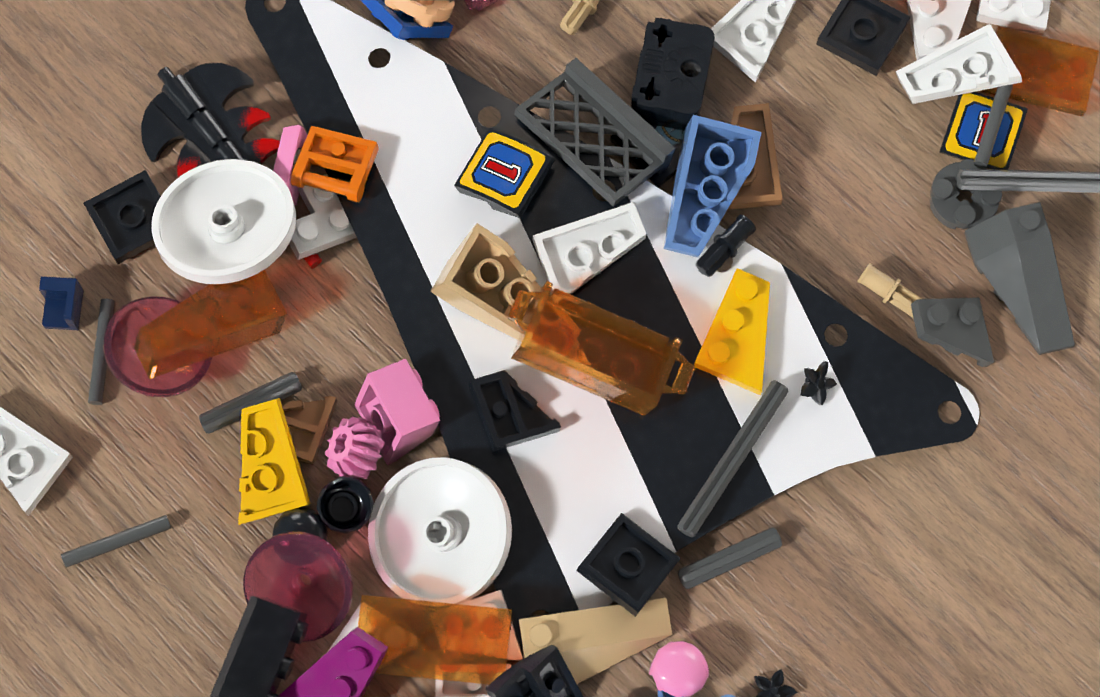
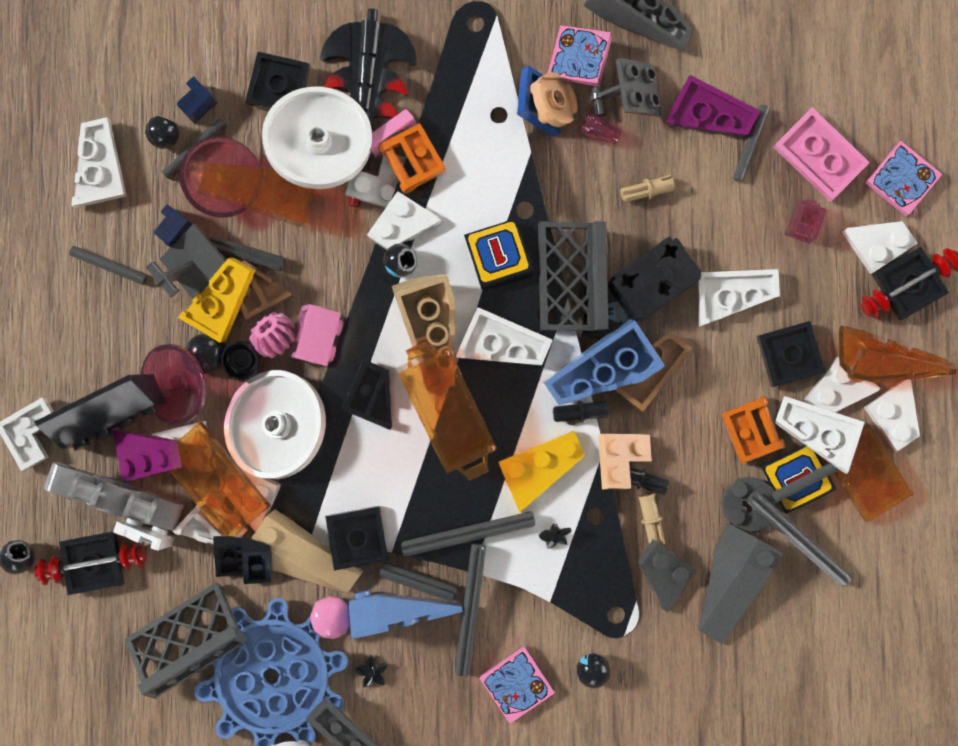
camera: 45 degrees right, 15 degrees up
none -> black piece [145,116,180,149]
none -> dark grey plate [145,224,226,299]
none -> dark blue panel [154,204,193,247]
none -> medium blue wedge [349,590,463,639]
none -> white wing [367,191,441,250]
none -> black piece [383,243,417,278]
none -> dark grey axle [455,544,486,676]
none -> tile [479,646,555,723]
none -> black piece [577,653,610,689]
none -> light nougat plate [598,434,652,490]
none -> black axle [630,467,669,495]
none -> orange plate [720,396,786,464]

